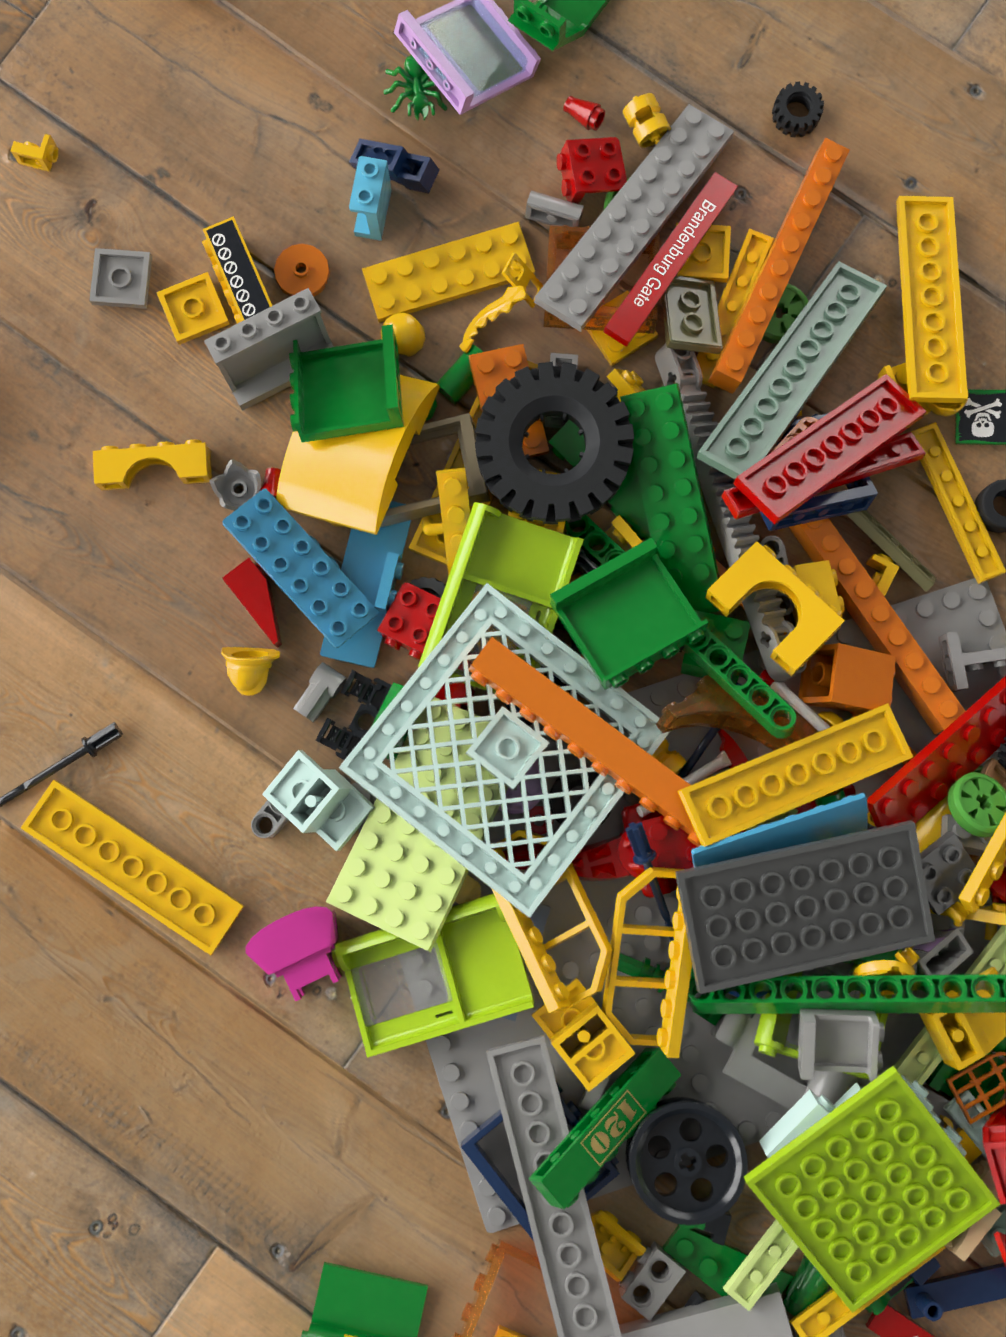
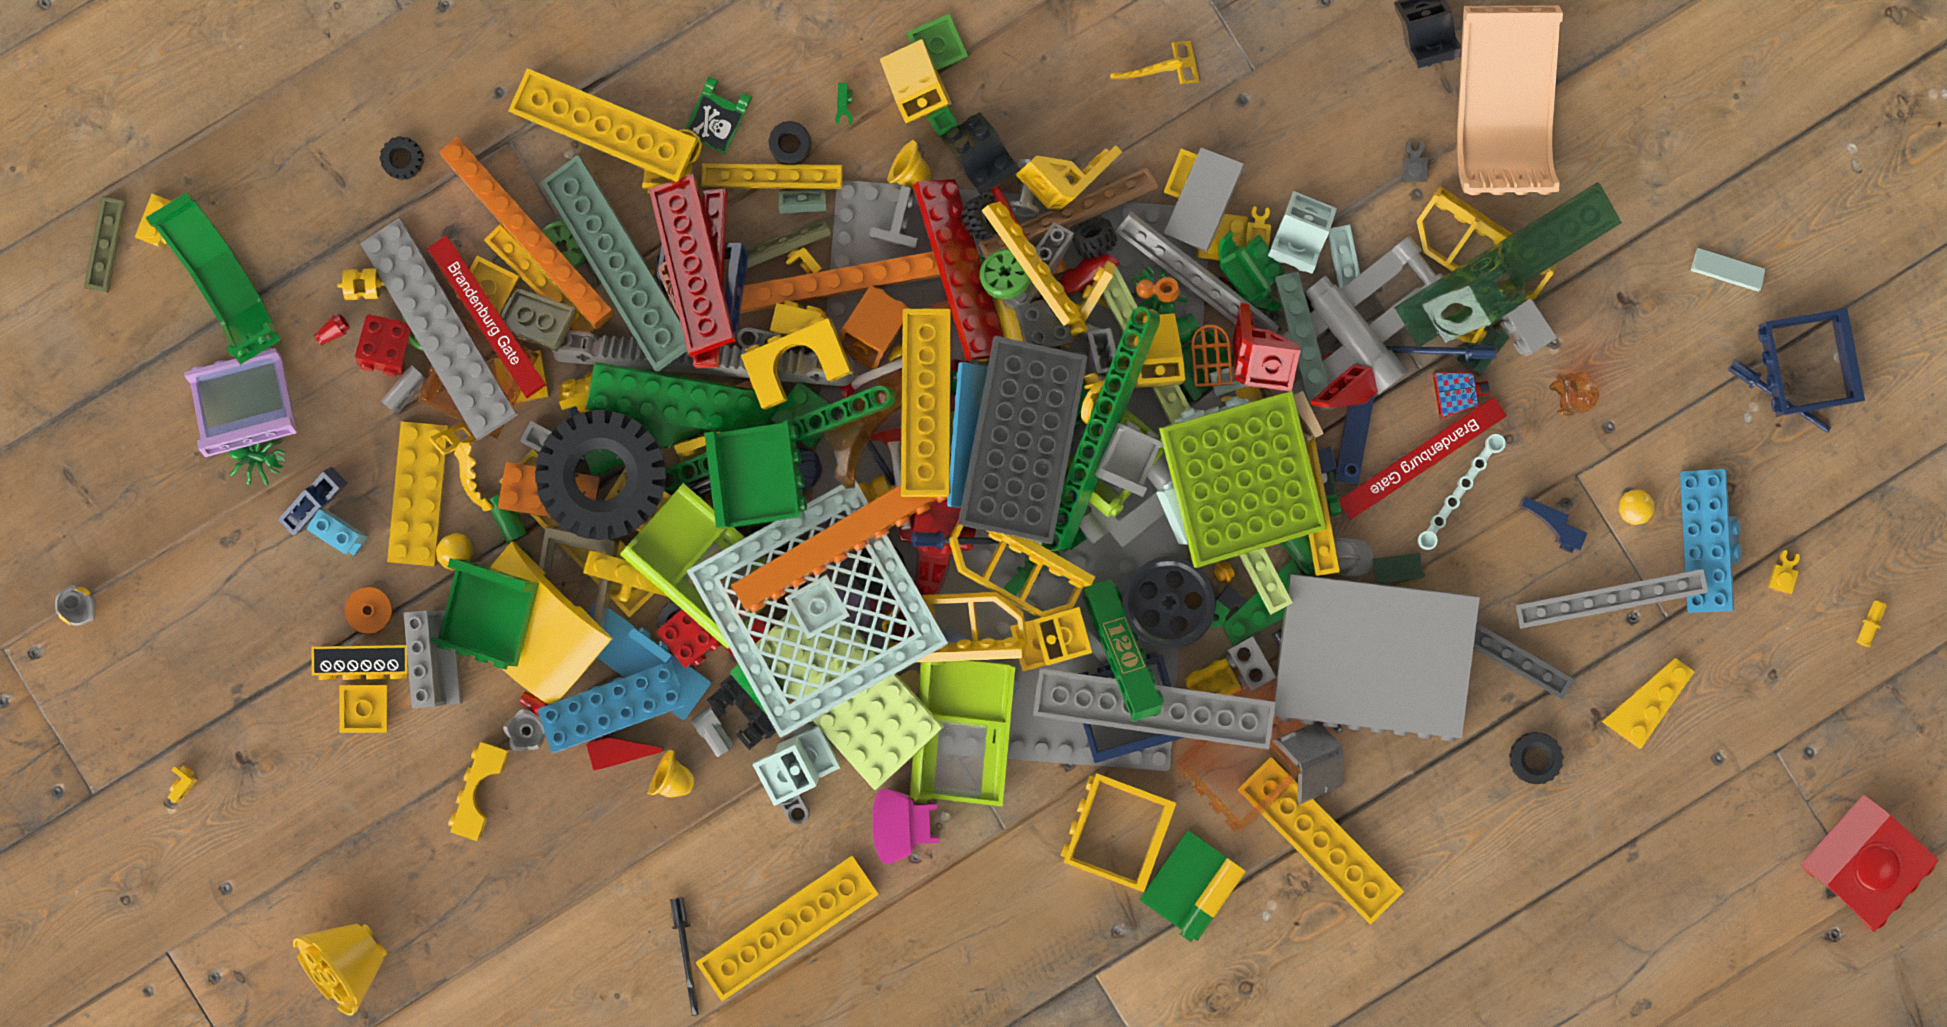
camera: 70 degrees left, 5 degrees up
light grey plate [89,248,152,309] -> none
none -> sand green plate [778,189,826,214]
none -> dark blue hair [799,448,823,490]
none -> yellow window [1060,773,1176,892]
none -> light orange plate [1214,561,1234,584]

